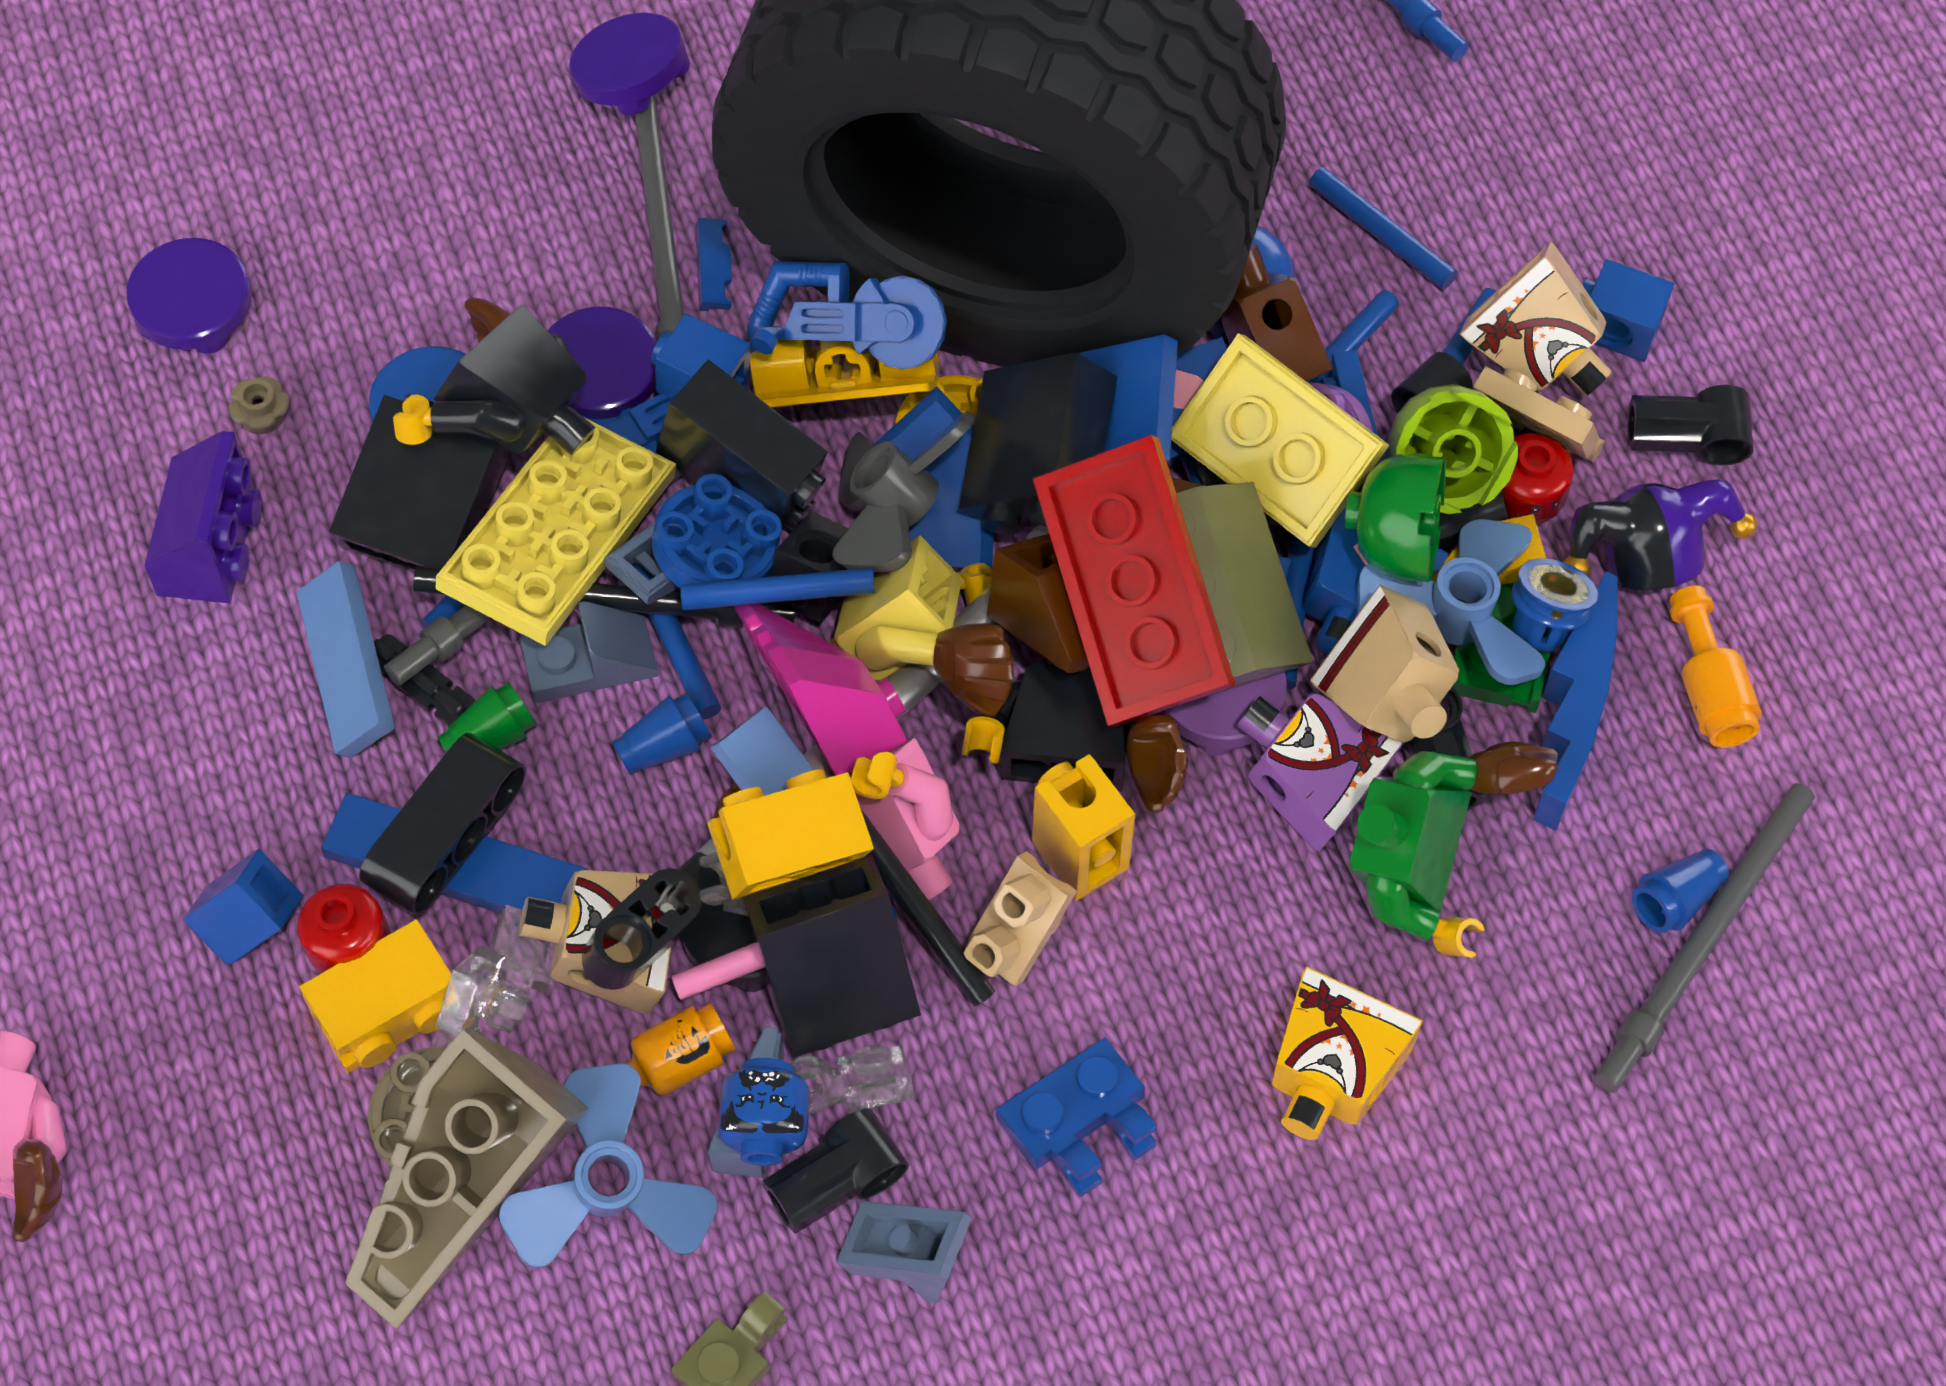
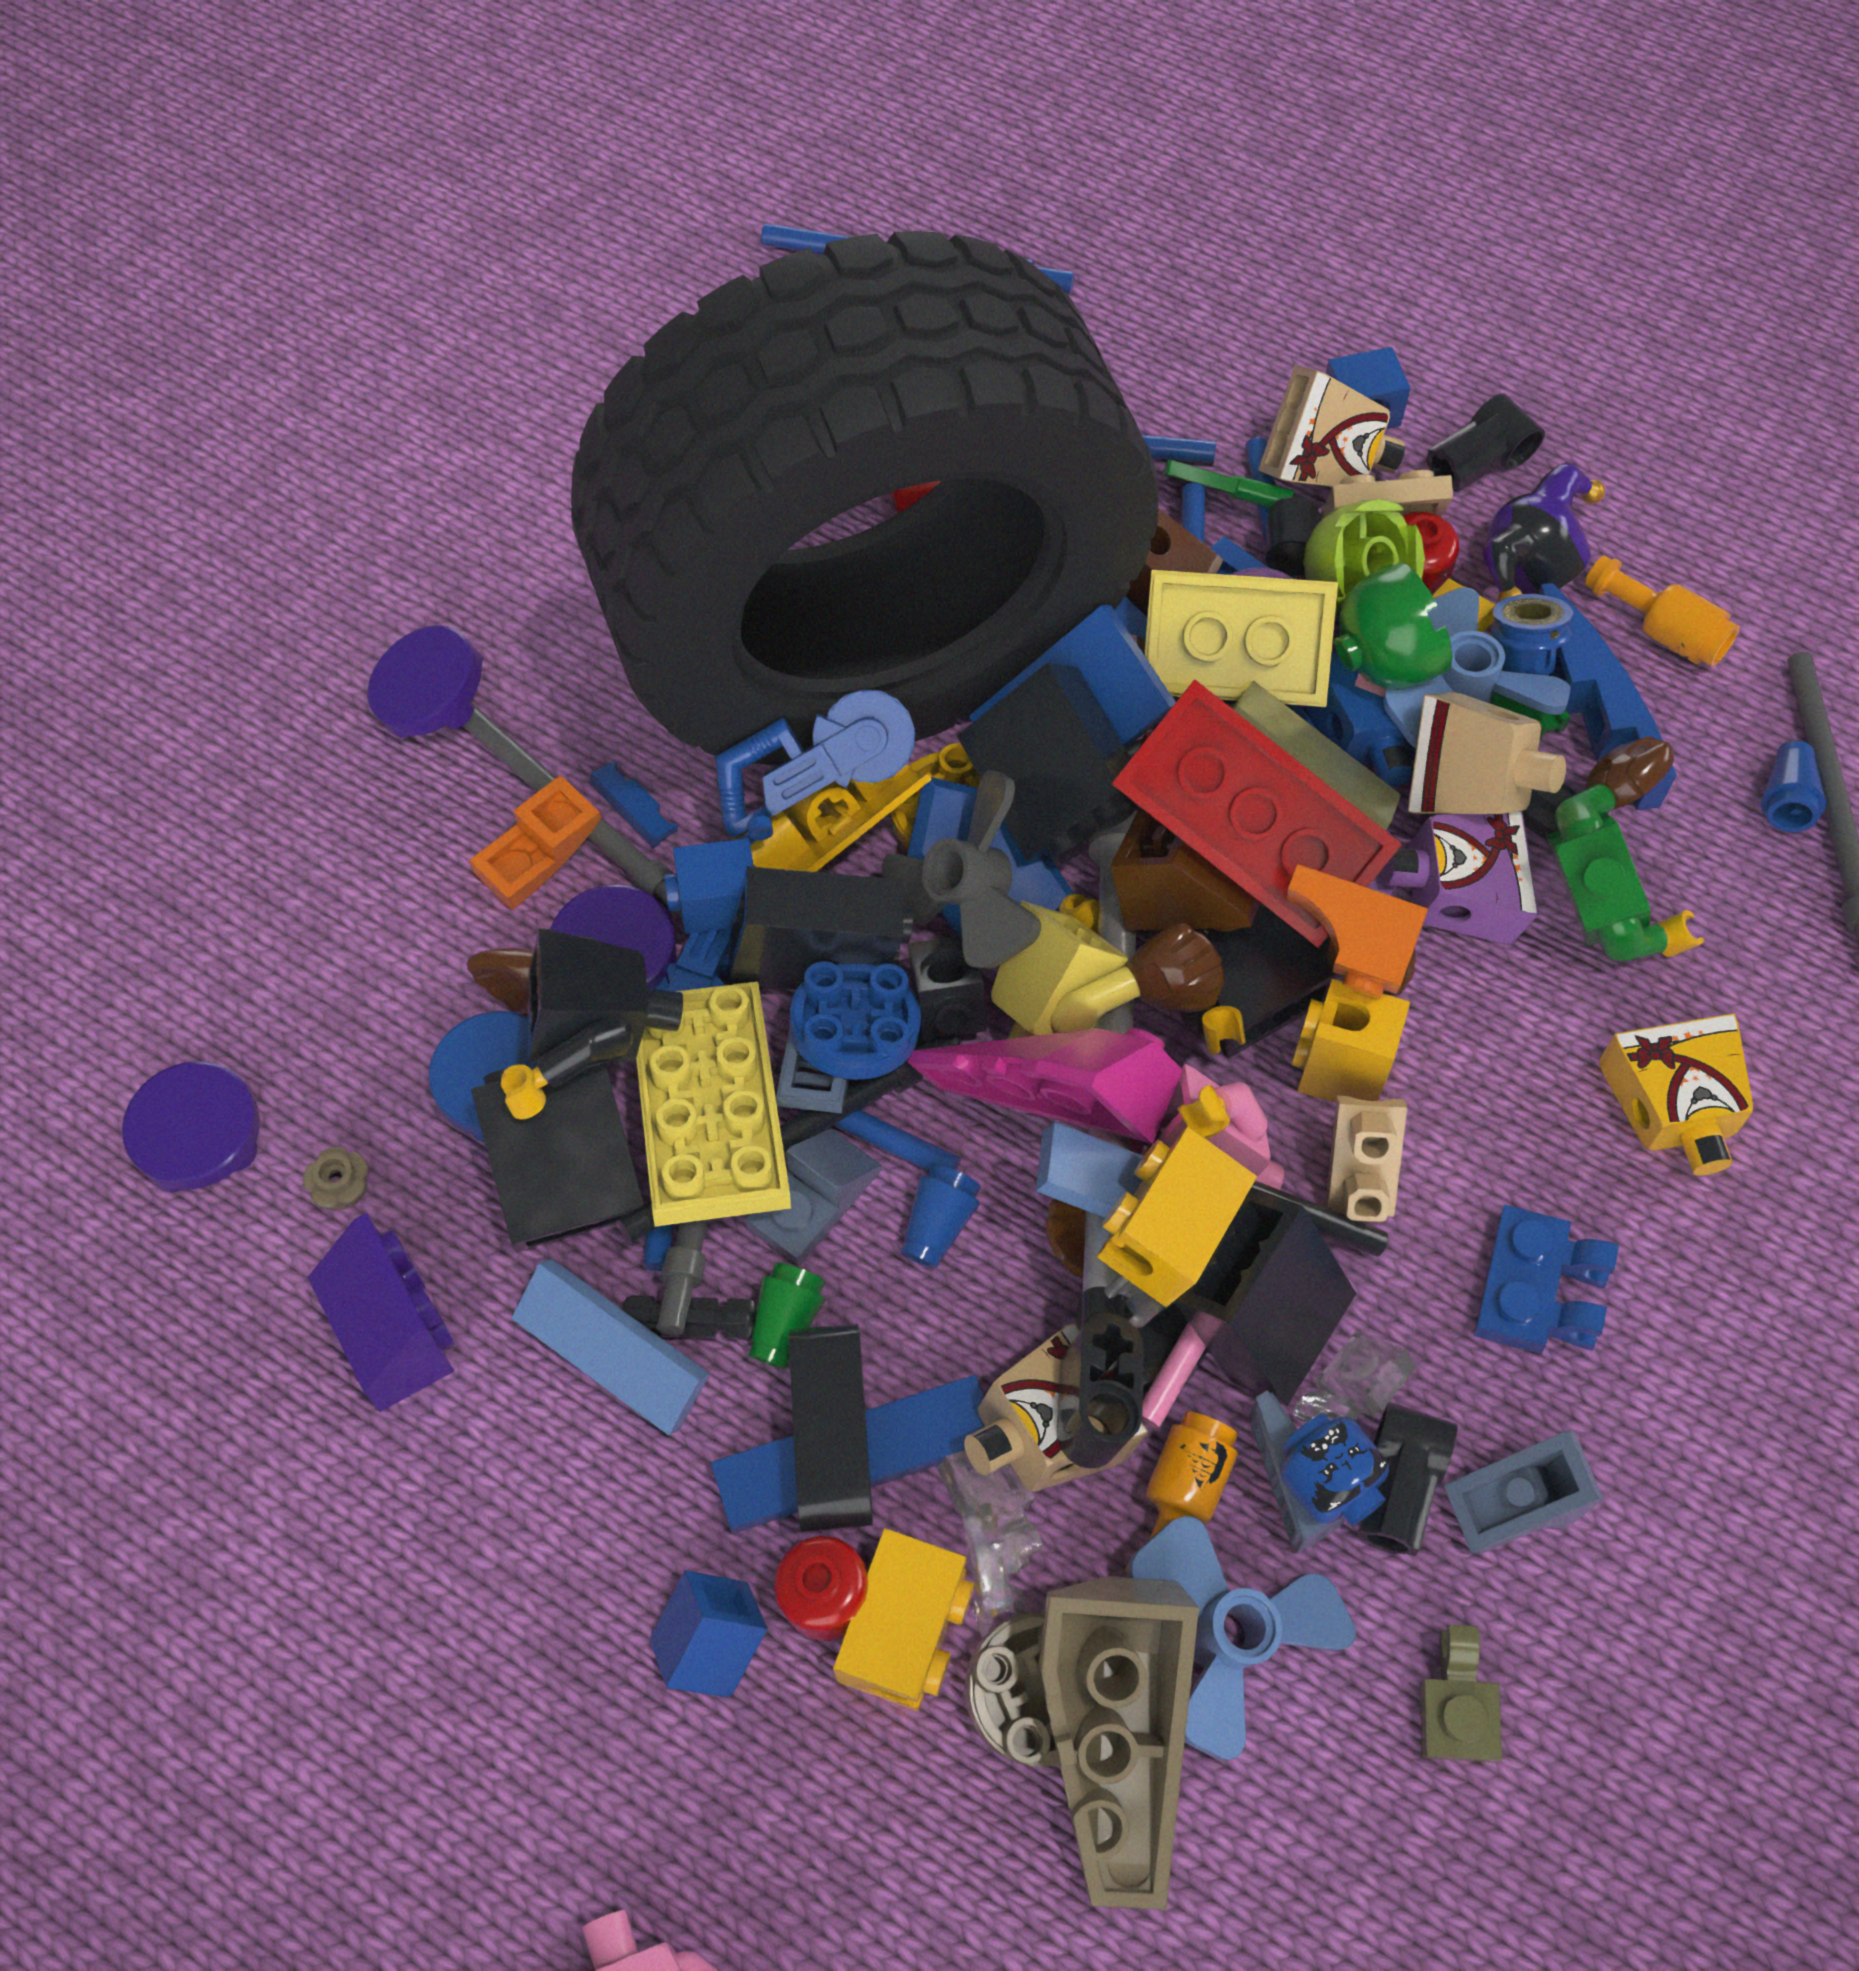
camera: 35 degrees left, 0 degrees up
blue bar [680,568,875,610] -> none
none -> orange slope [469,775,602,910]
none -> green piece [1162,460,1294,508]
none -> orange arch [1287,864,1428,999]

